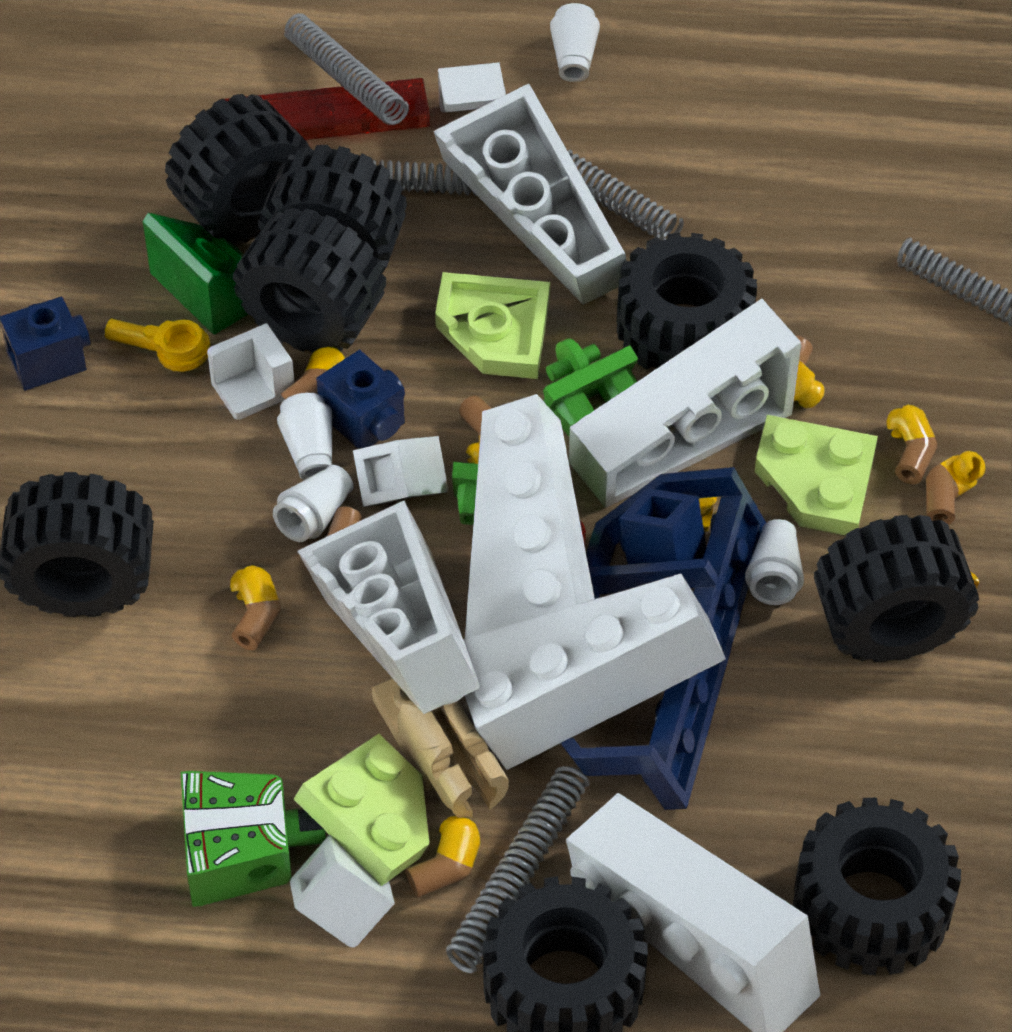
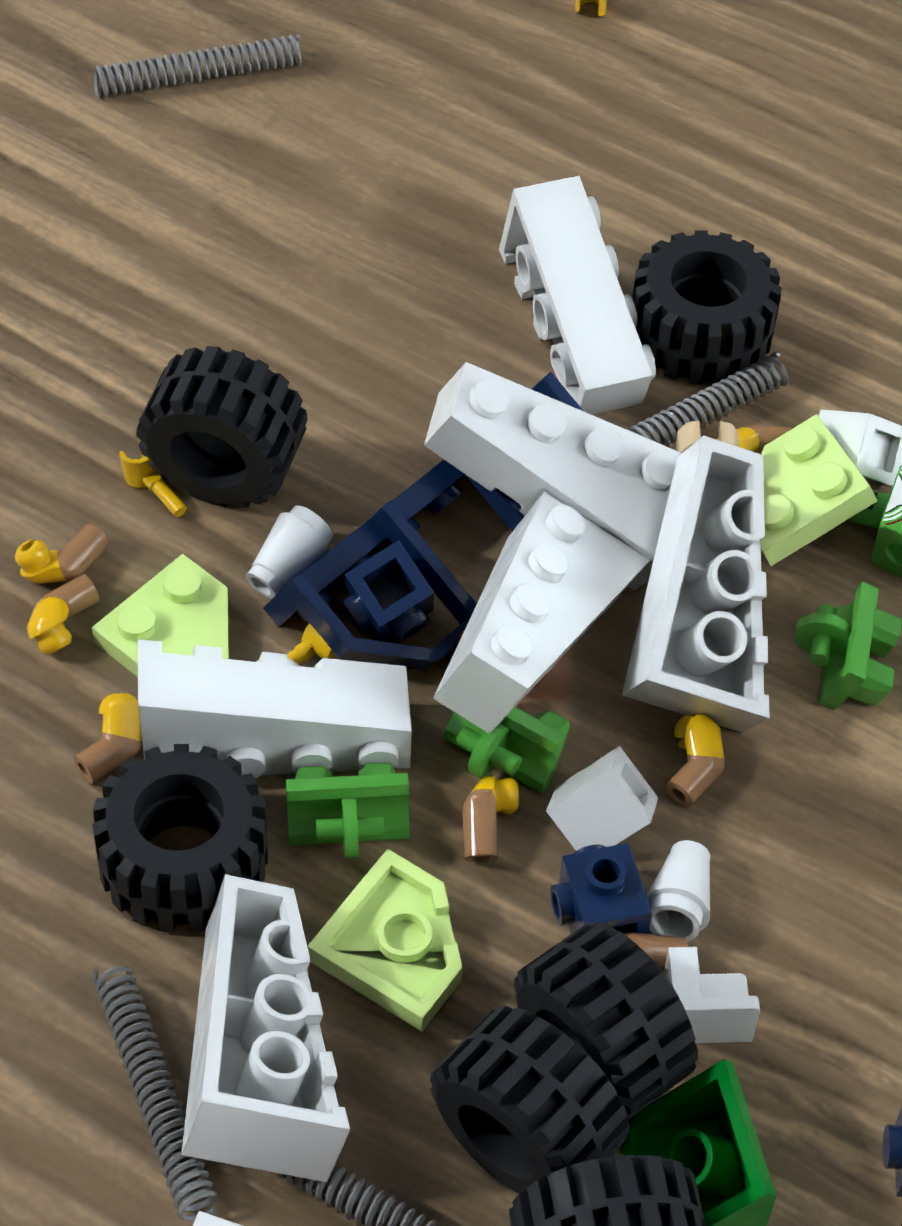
camera: 155 degrees left, 0 degrees up
yellow plate [105,318,211,372] -> none
arm [230,565,281,651] -> none
white cone [273,465,353,542] -> none
black tyre [793,797,961,976] -> none
none -> bright green hips [794,581,902,710]

